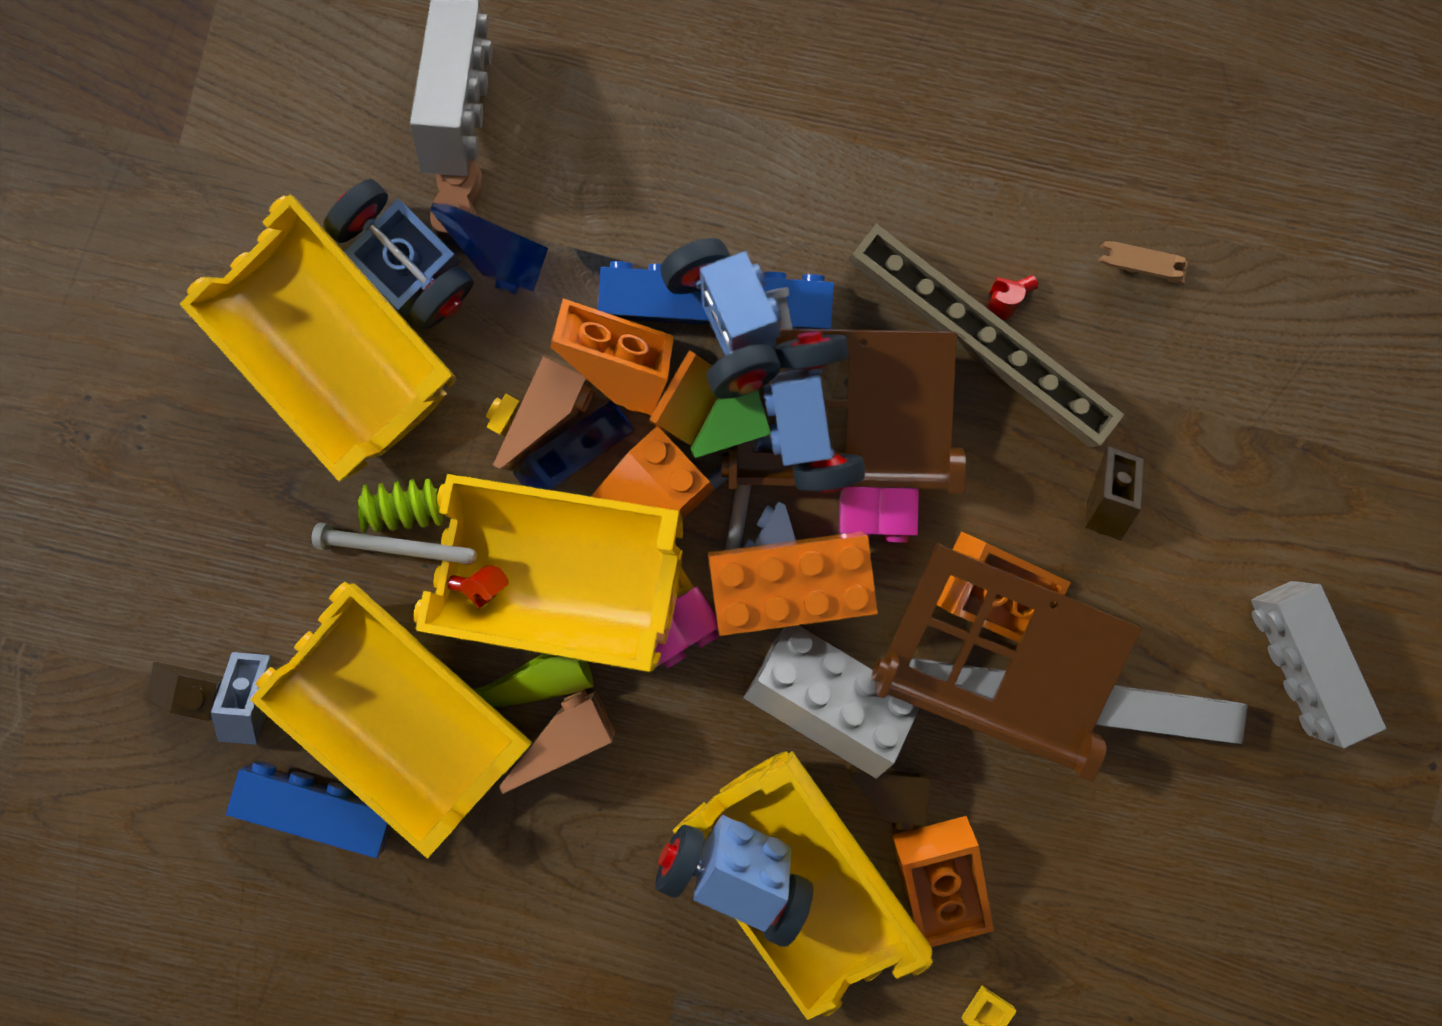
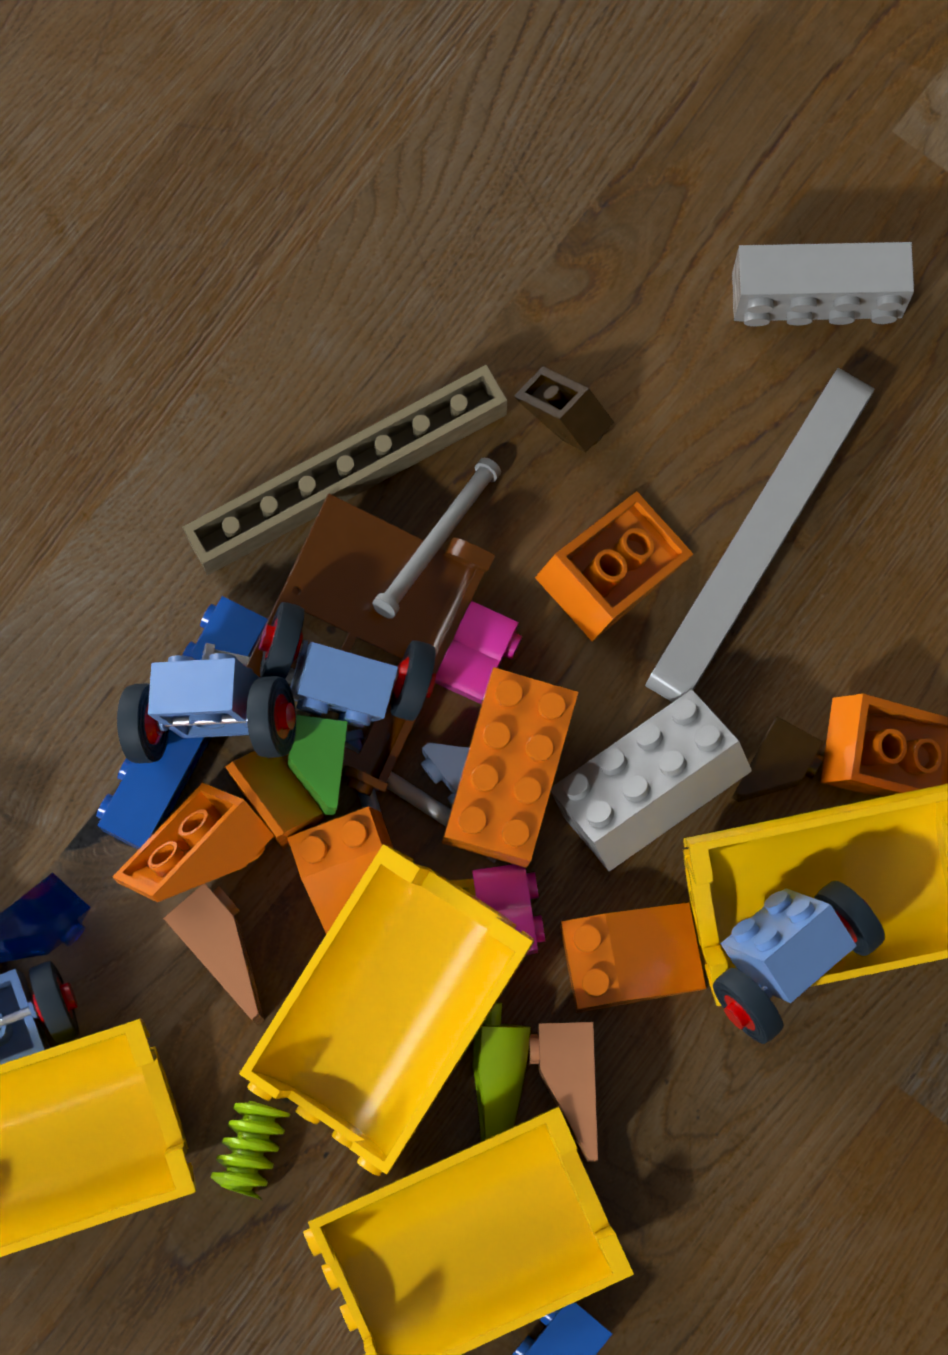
camera: 65 degrees left, 10 degrees down
light grey bar [312,522,477,564] -> none
red piece [448,565,509,609] -> none
yellow plate [486,393,522,436] -> none
clear blue slope [513,400,635,491] -> none
reddish brown door [871,543,1142,782] -> none
red piece [986,275,1038,320] -> none
medium nougat piece [1098,241,1188,284] -> none
none -> light grey bar [372,458,501,618]
none -> orange slope [560,902,706,1013]

